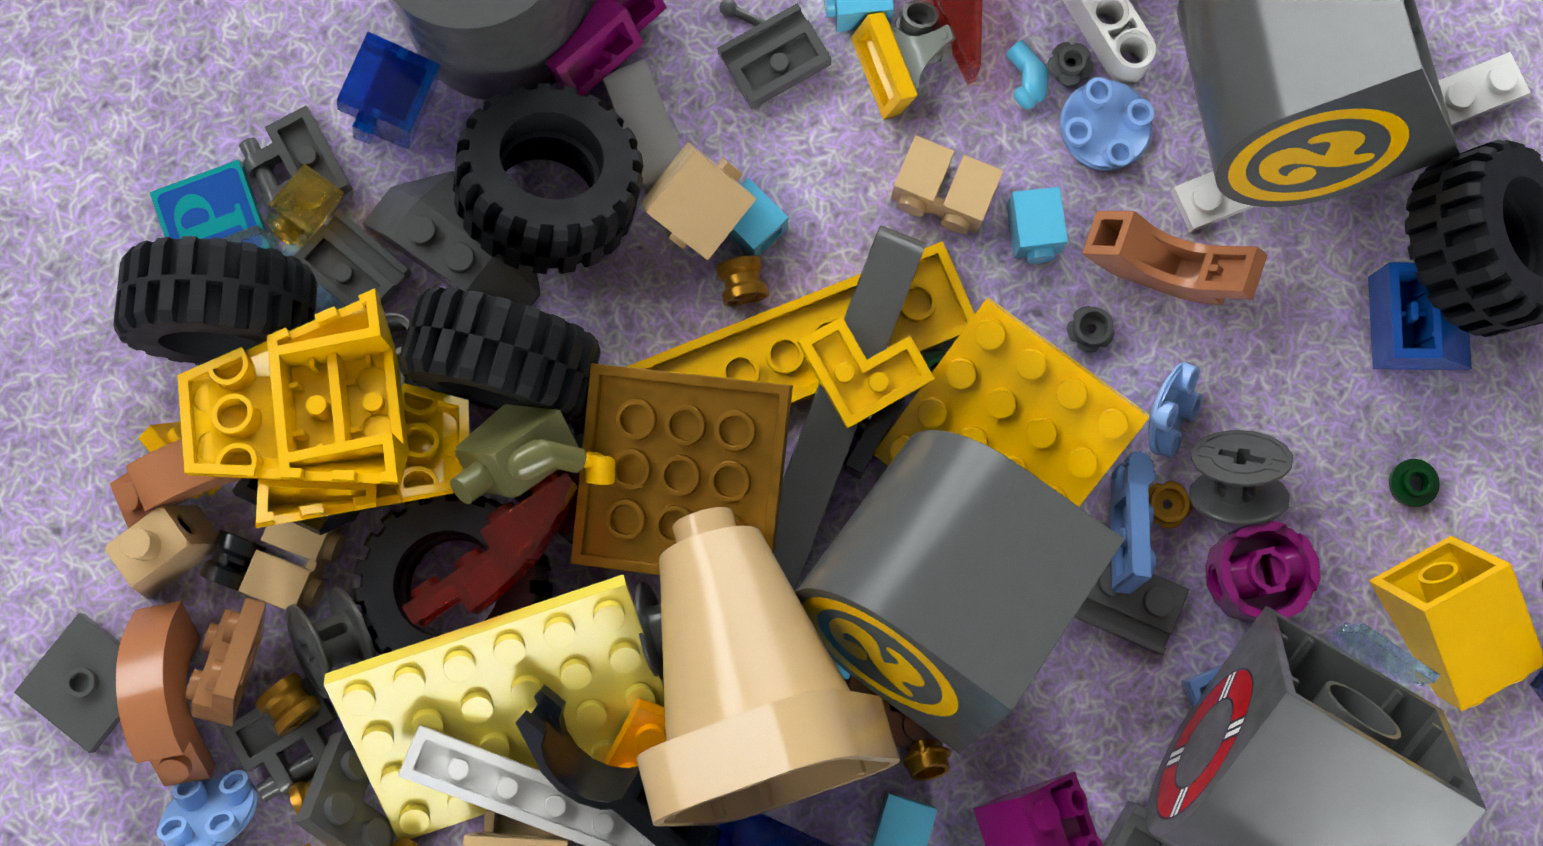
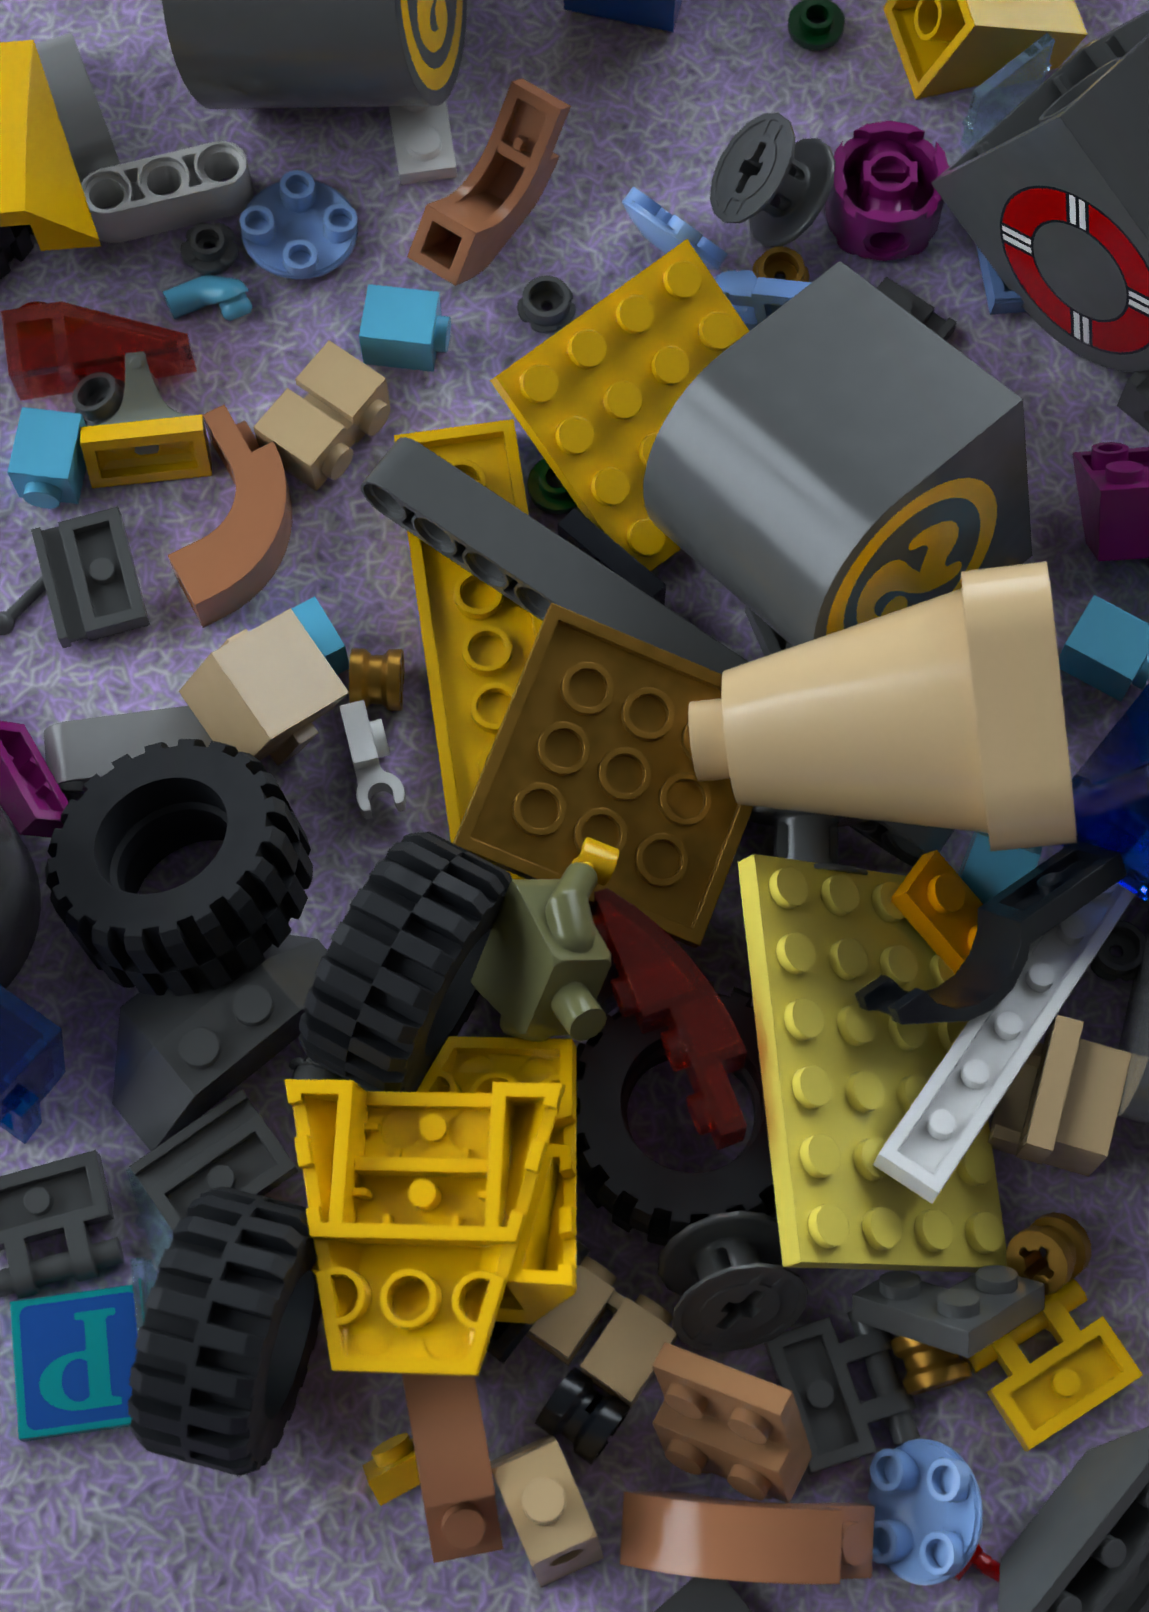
camera: 75 degrees left, 10 degrees down
pearl gold wheel [255,673,321,737] -> none
clear yellow bracket [267,164,344,248] -> none
yellow plate [797,316,935,429] -> none
none -> nougat arch [168,404,292,628]
none -> white plate [339,700,406,819]

